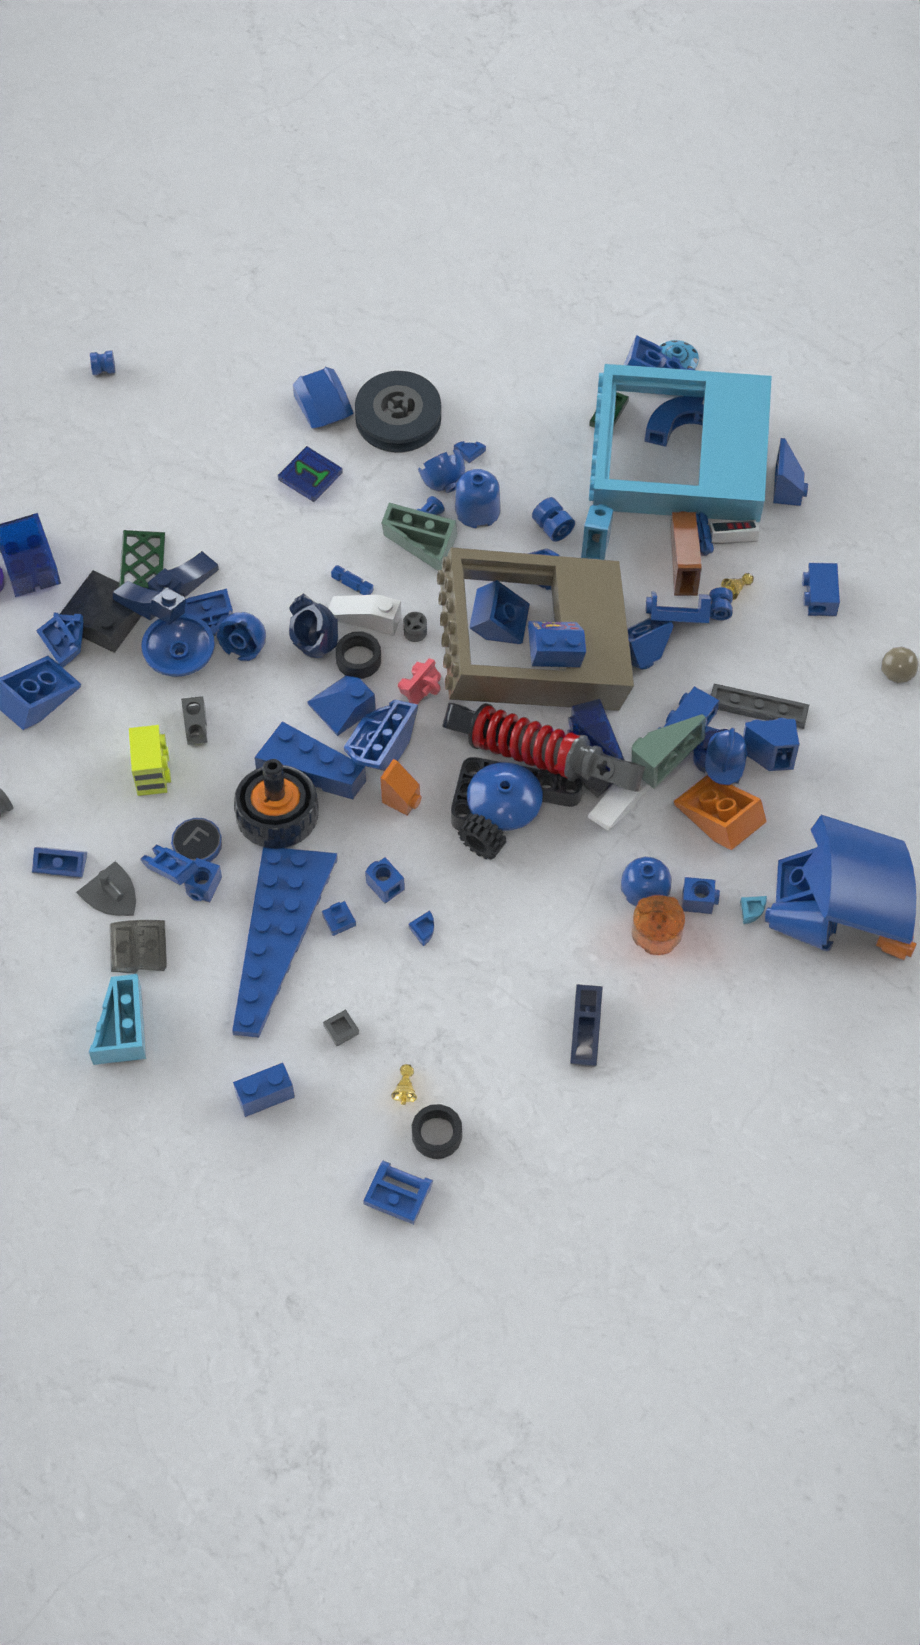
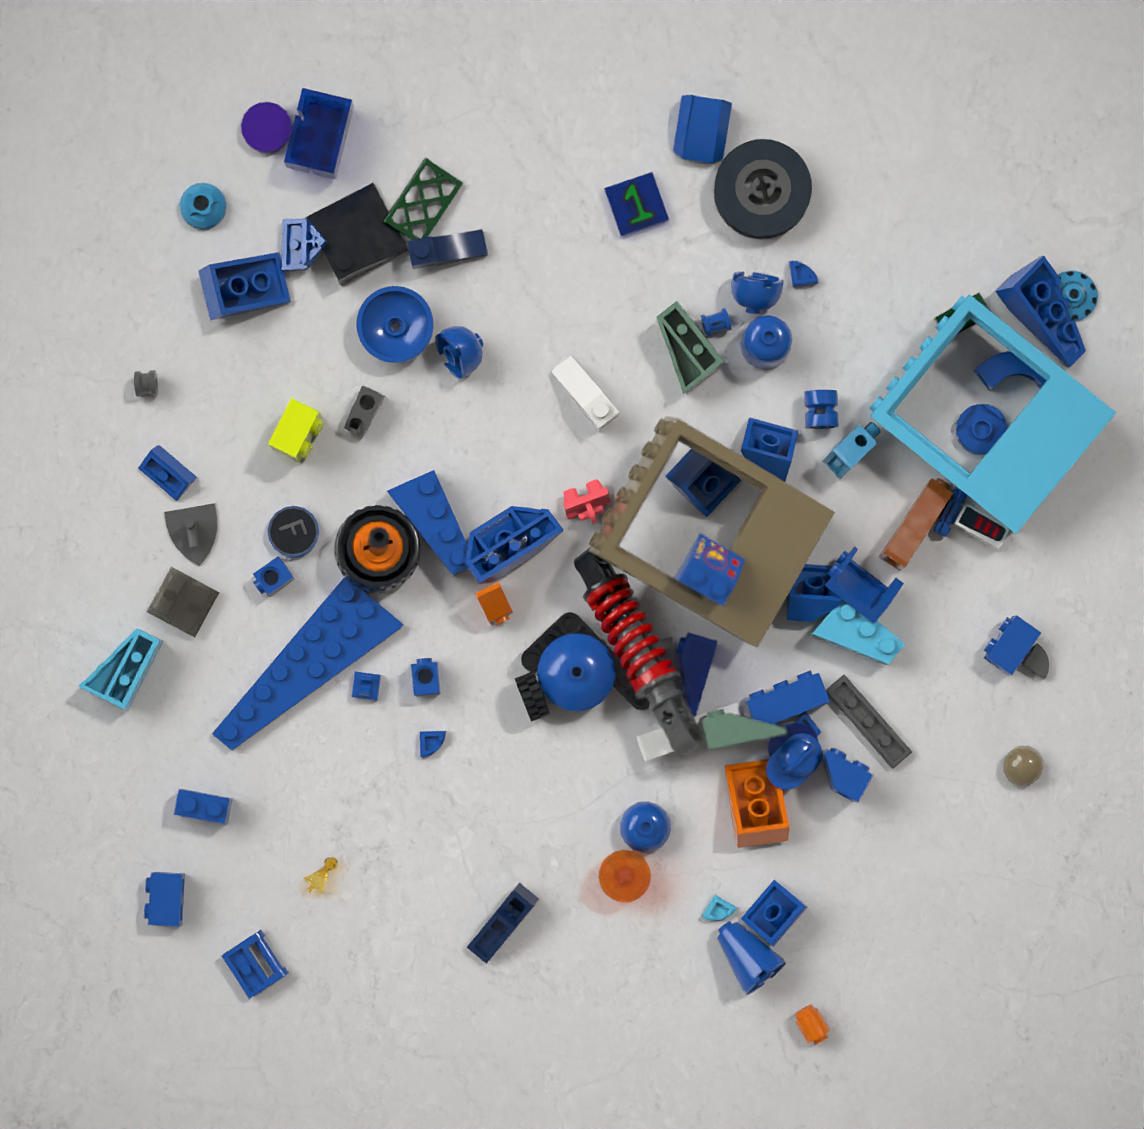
camera: 30 degrees right, 25 degrees up
dark blue slope [113,581,186,625] -> none
blue hinge [141,844,199,885] -> none
blue slope [185,588,233,636] -> none
dark blue helmet [289,593,338,658] -> none
blue slope [307,675,376,736] -> none
dark grey plate [323,1009,359,1046] -> none
blue axle [331,565,374,595] -> none
black tyre [335,631,381,679] -> none
dark grey wheel [403,612,427,642] -> none
black tyre [411,1104,462,1159] -> none
blue brick [681,877,720,914] -> none
blue wheel [709,587,733,621] -> none
clear yellow piece [721,573,754,600] -> none
blue slope [773,438,808,506] -> none
blue slope [802,814,917,944] -> none
none -> blue brick [144,872,185,926]
none -> medium azure wedge [810,599,905,665]
none -> blue tile [956,404,1007,455]
none -> dark grey tile [1023,643,1049,679]

